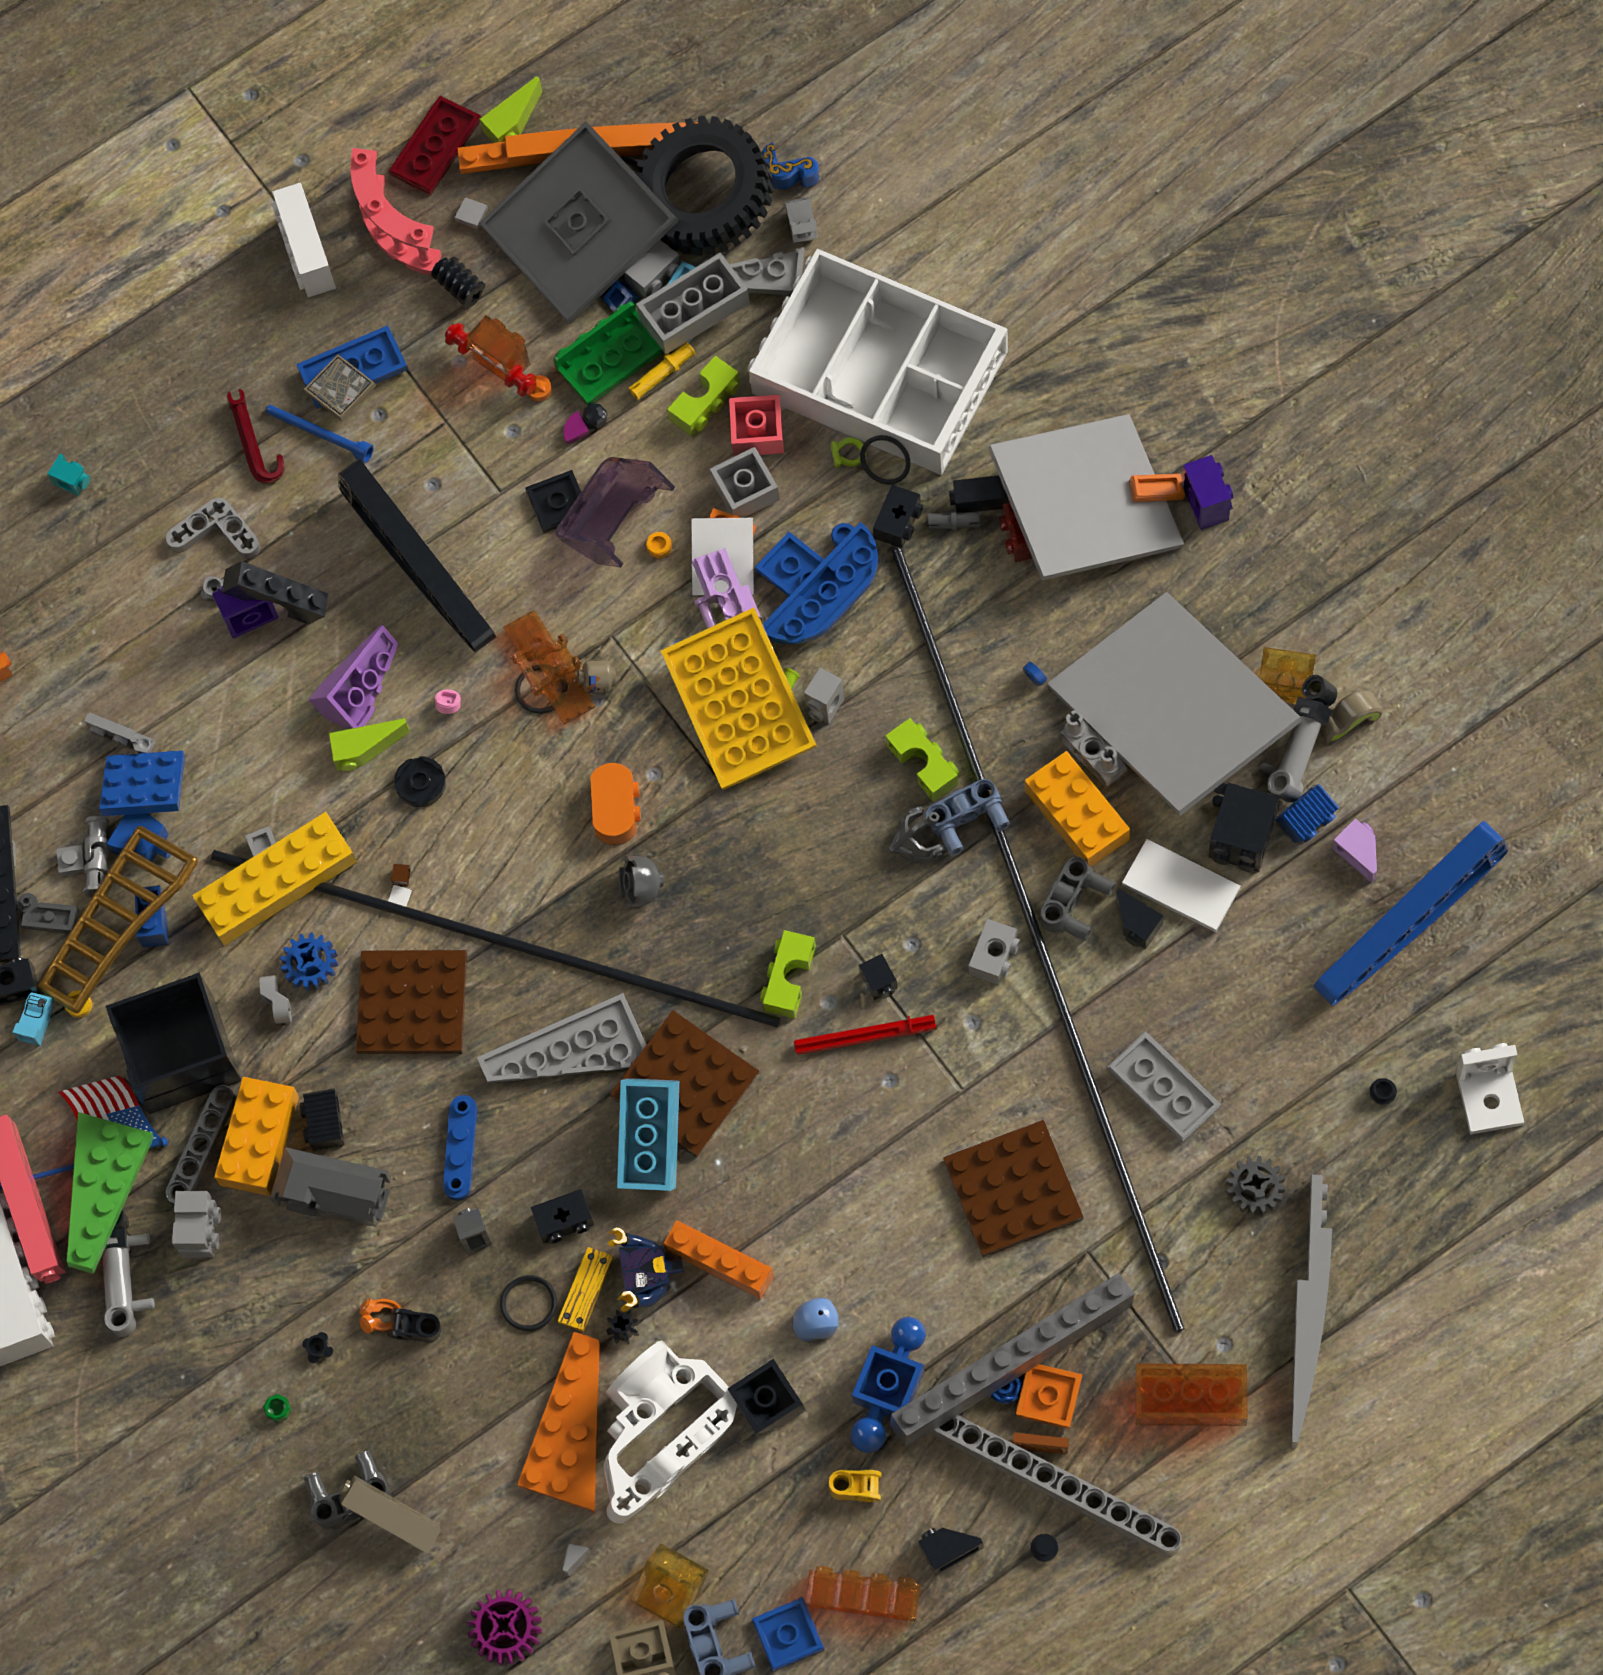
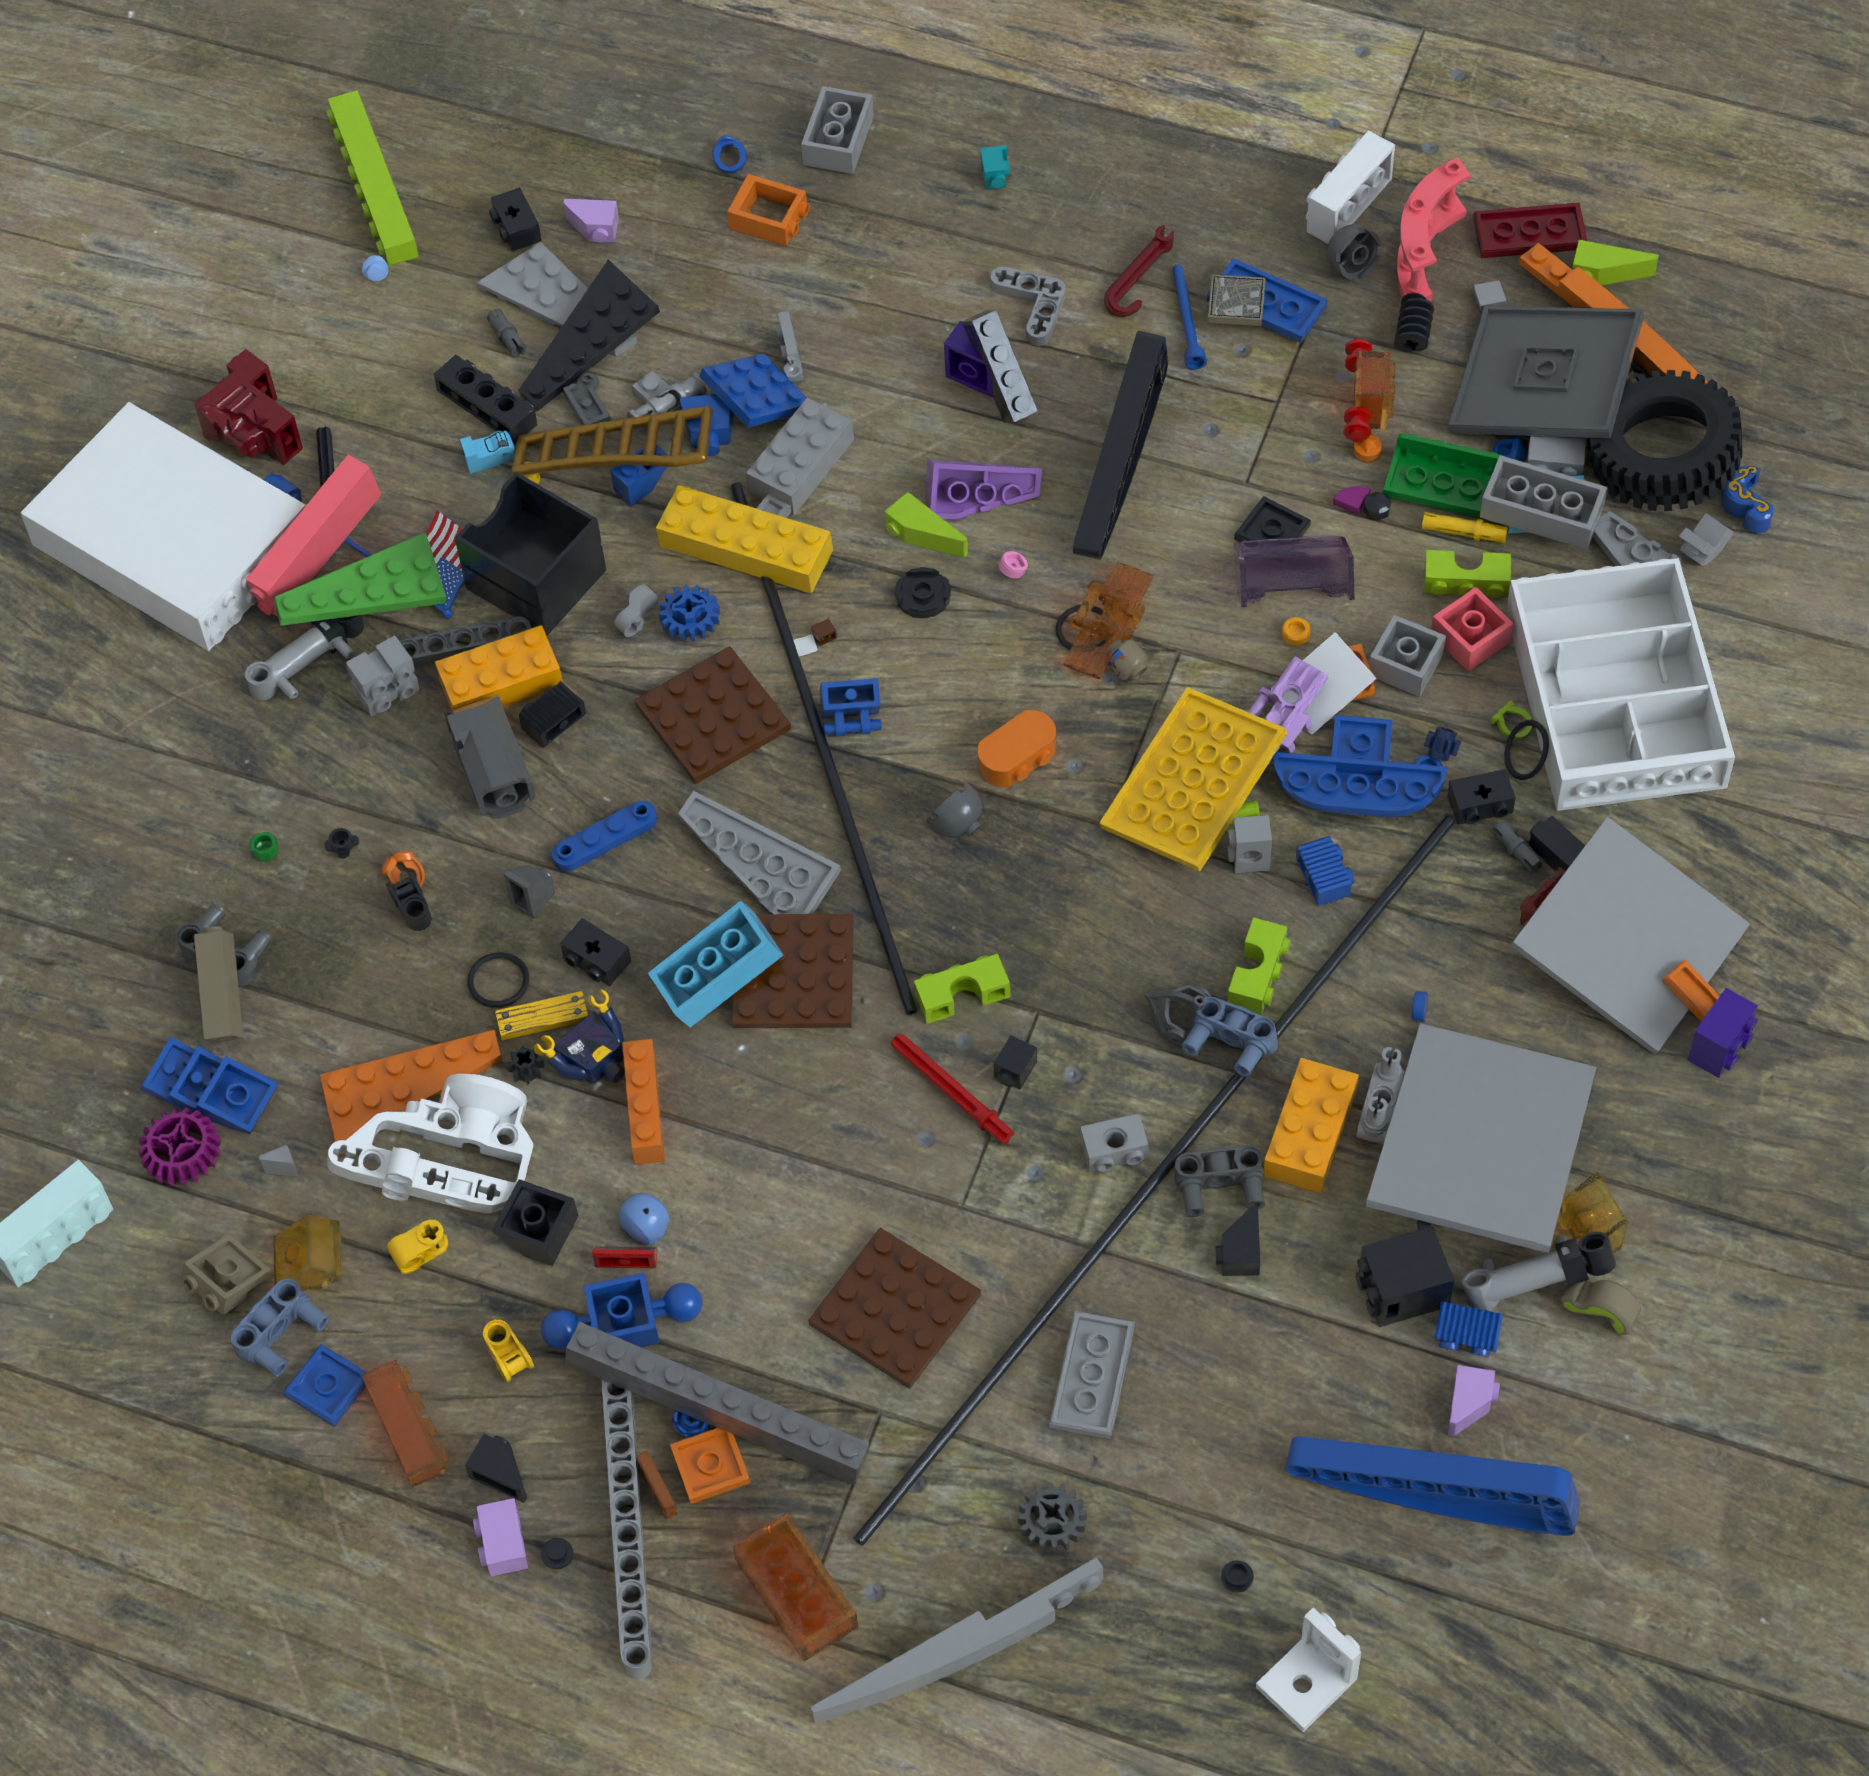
camera: 50 degrees right, 10 degrees down
white tile [1122,839,1241,933] -> none
none -> blue slope [141,1037,279,1134]
none -> yellow piece [386,1220,449,1274]
none -> lavender brick [473,1498,528,1576]
none -> red slope [592,1246,658,1268]
none -> light grey brick [746,398,854,516]
none -> blue brick [819,678,881,736]
none -> blue brick [1296,836,1354,906]
none -> dark grey cylinder [1327,224,1381,280]
none -> dark blue gear [1424,726,1461,761]

